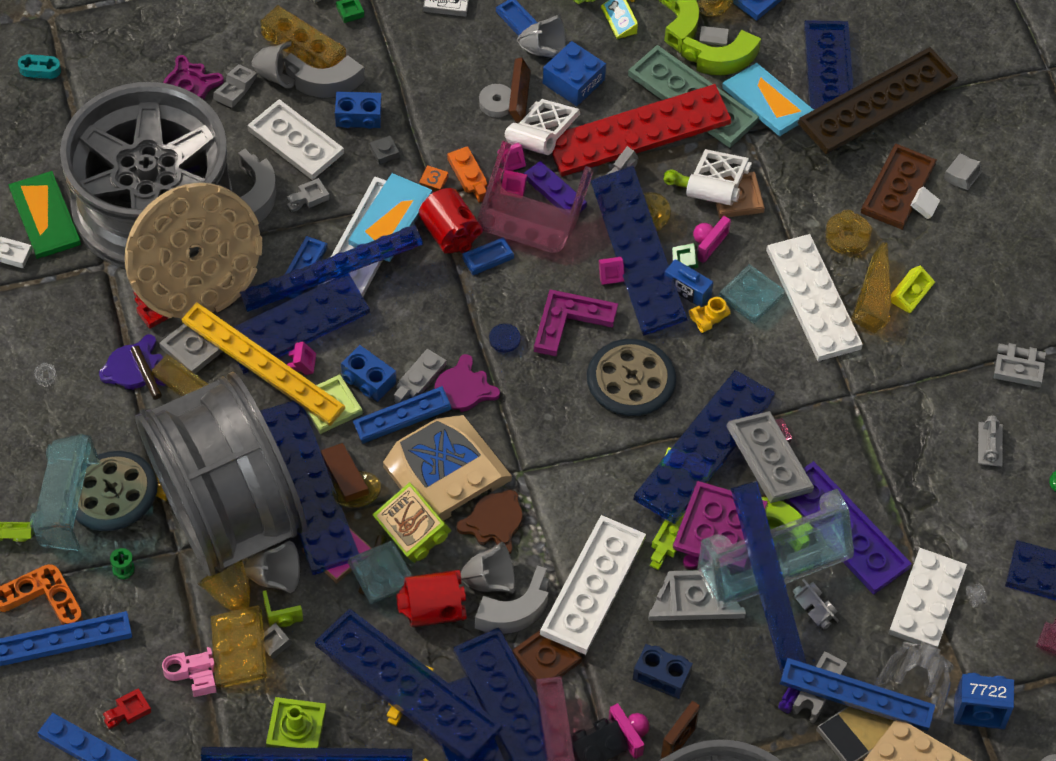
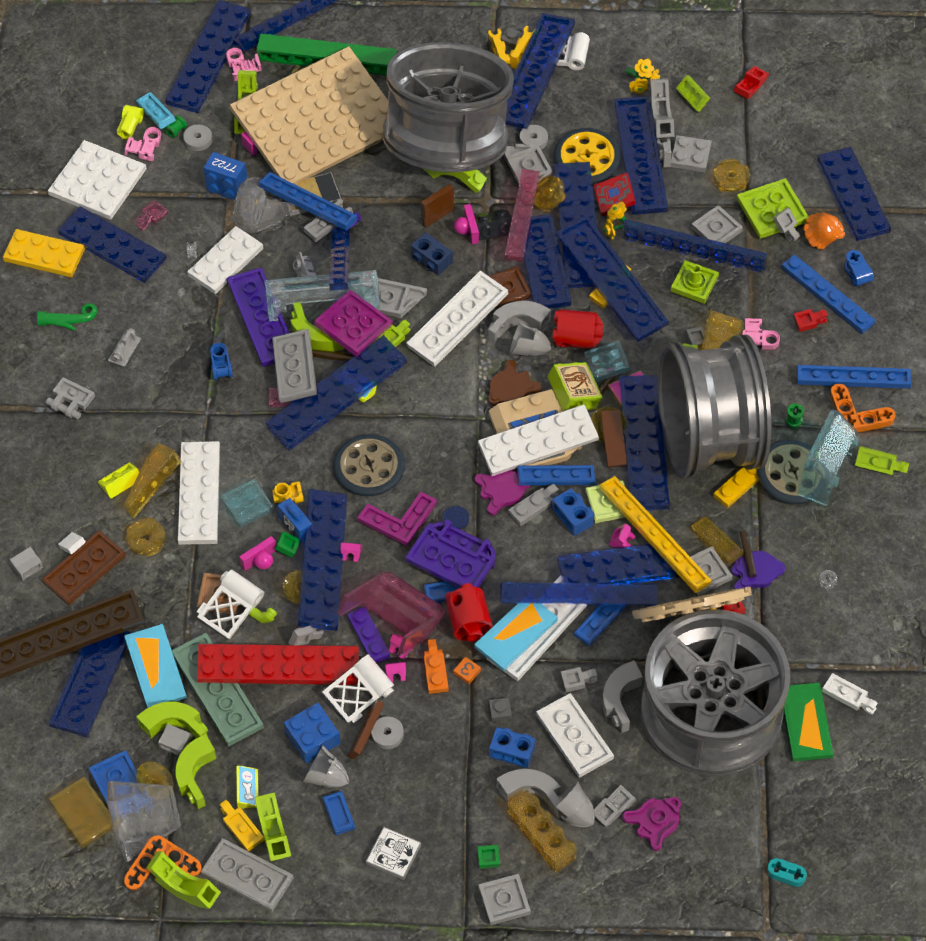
camera: 160 degrees left, 0 degrees up
none -> blue piece [210,343,233,380]
none -> dark purple plate [405,520,496,588]
none -> white plate [478,405,599,476]

